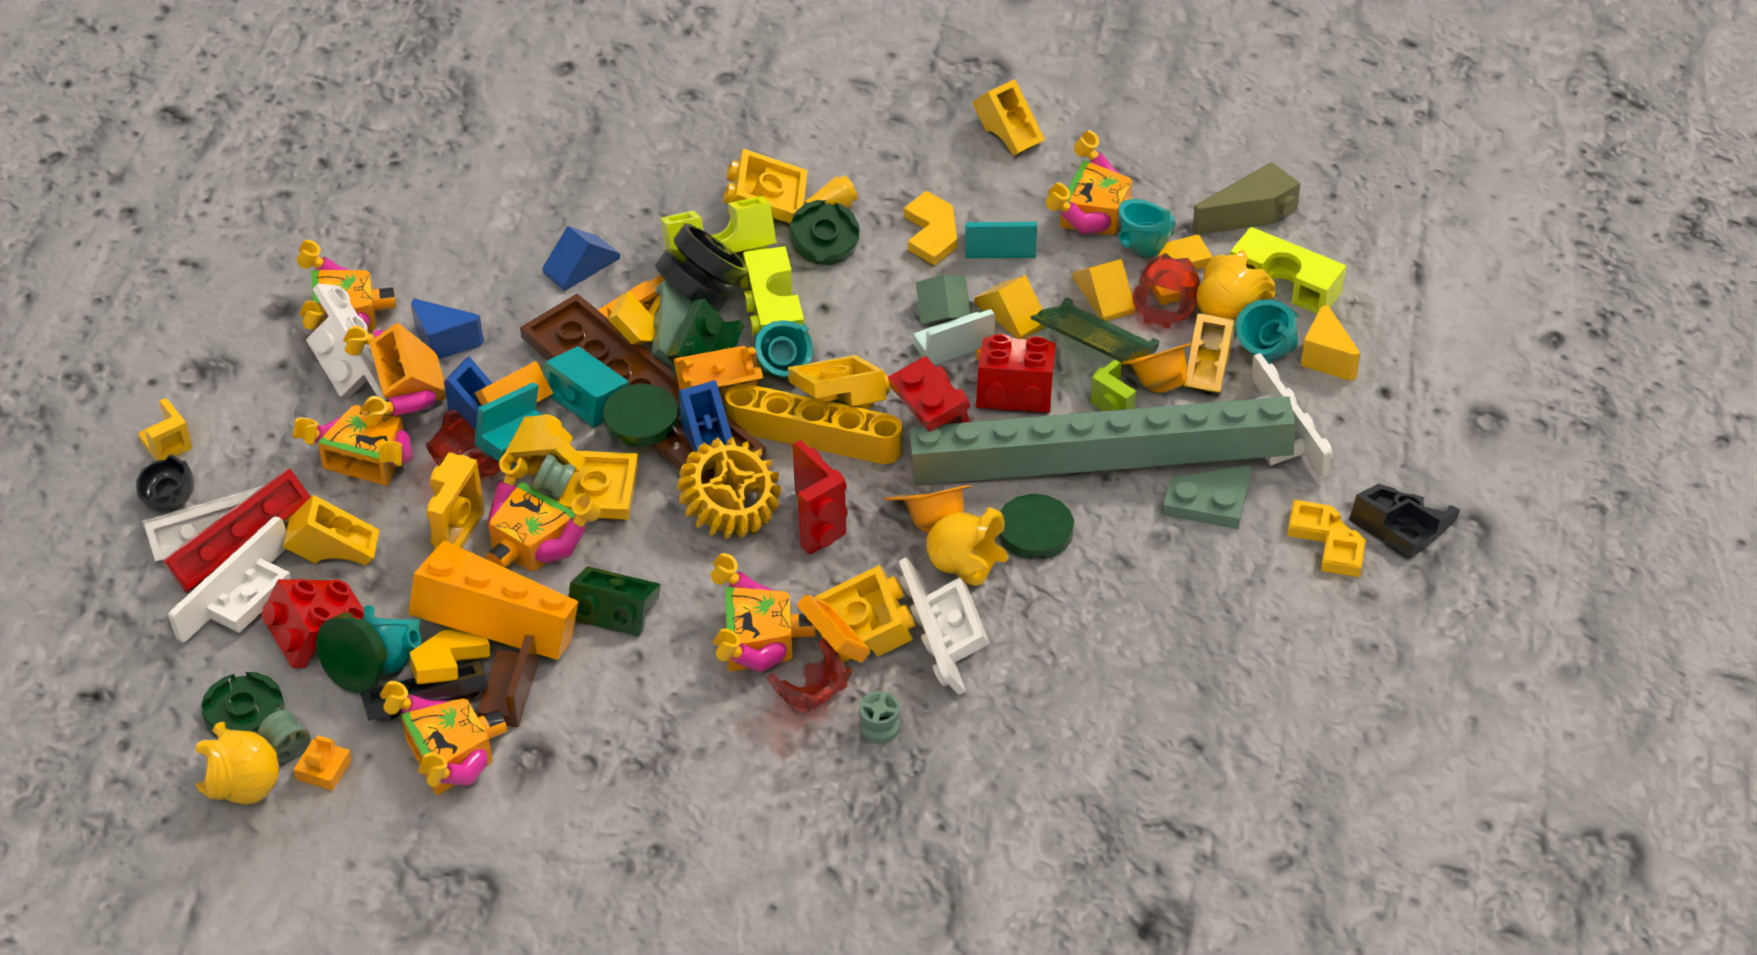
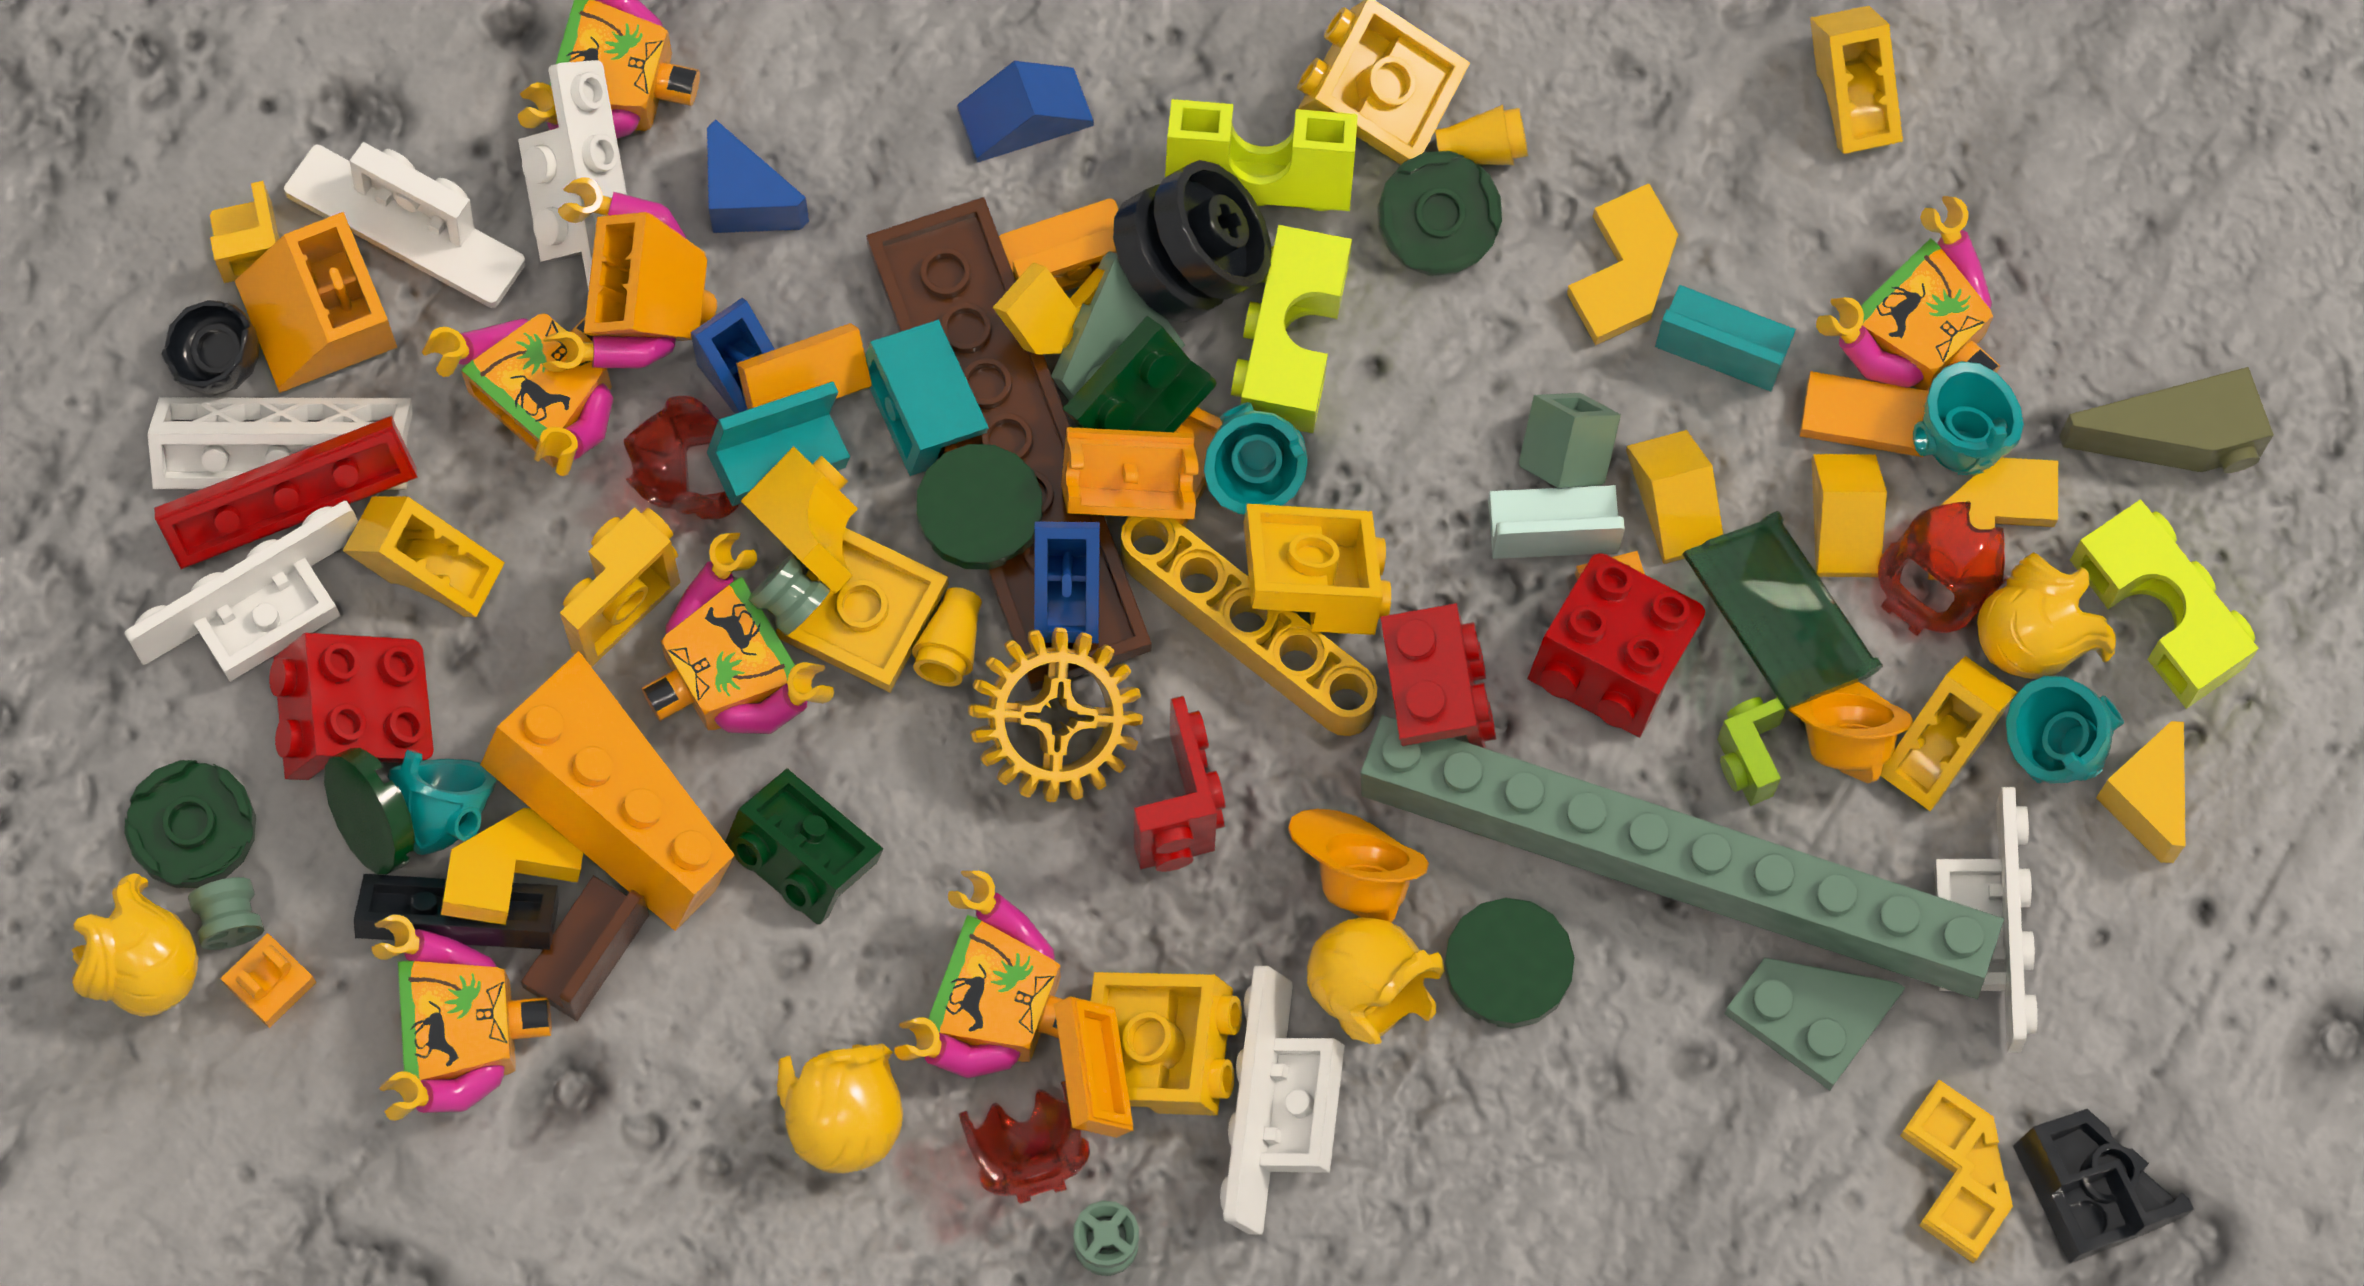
camera: 20 degrees right, 25 degrees up
none -> light orange slope [235,212,397,393]
none -> white bracket [284,142,525,308]
none -> yellow hair [777,1043,903,1173]
none -> yellow cone [912,587,982,687]
none -> light orange tile [1799,371,1929,457]

